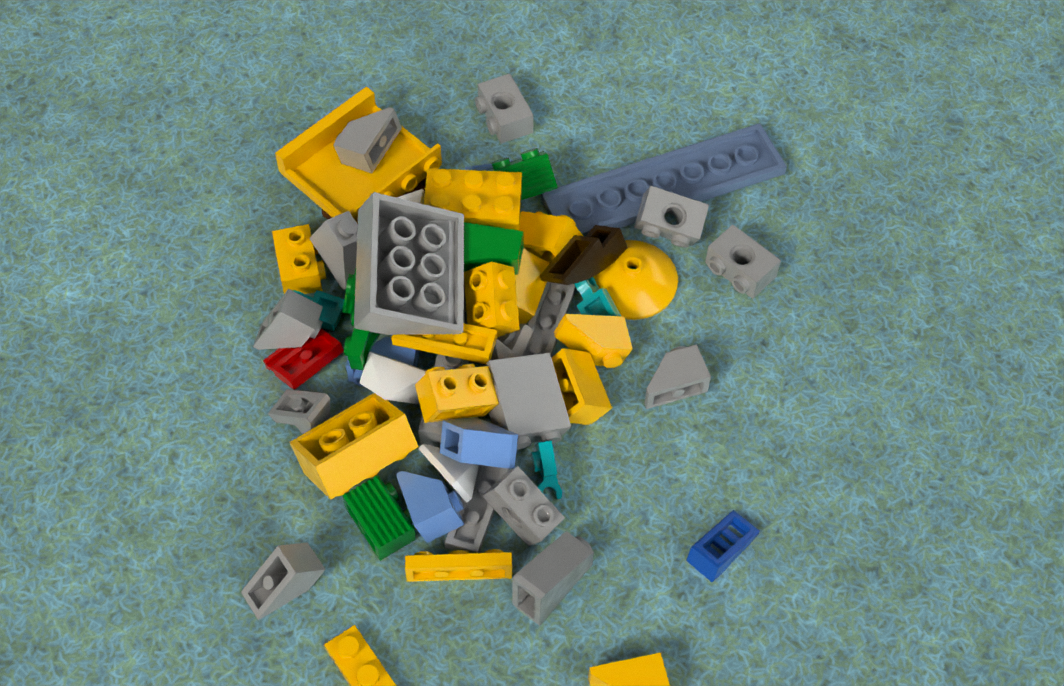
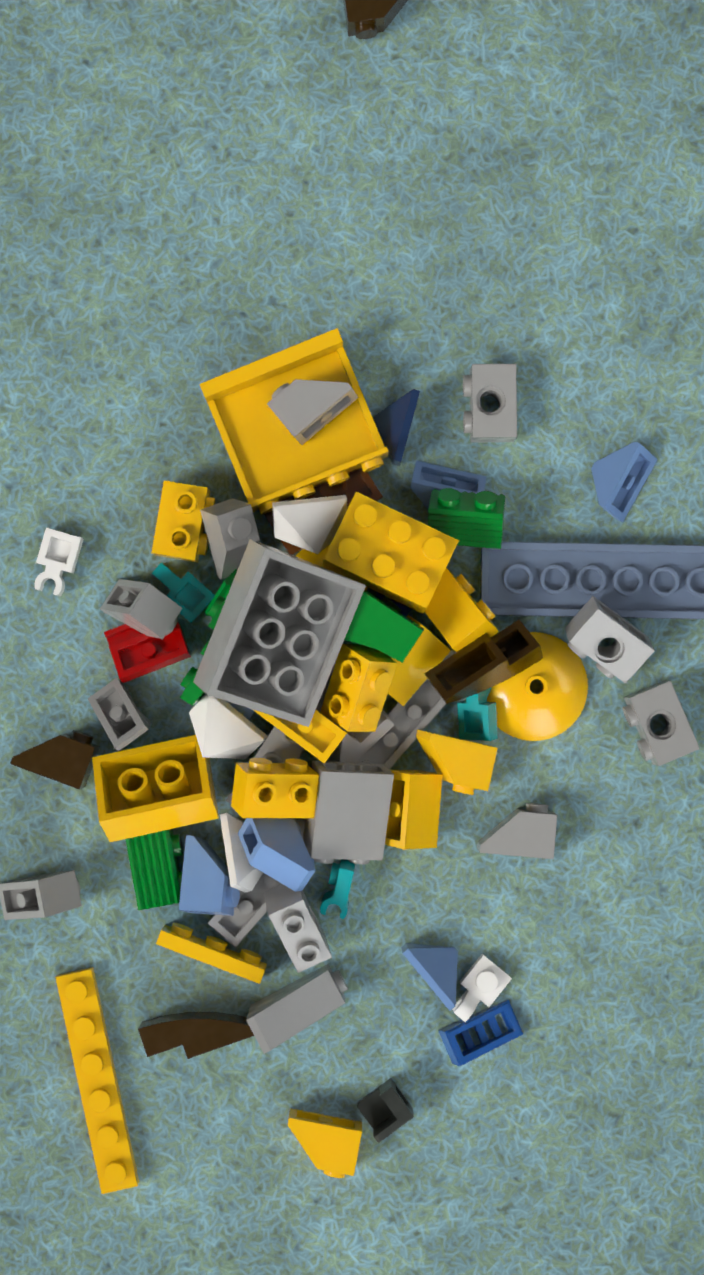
camera: 20 degrees right, 30 degrees up
none -> dark brown slope [10,730,100,790]
none -> white plate [35,528,84,596]
none -> dark brown slope [138,1012,254,1059]
none -> pearl dark grey panel [357,1078,414,1143]
none -> dark blue slope [373,389,420,466]
none -> medium blue slope [401,943,458,1011]
none -> white plate [452,954,512,1022]
none -> medium blue slope [591,442,658,522]

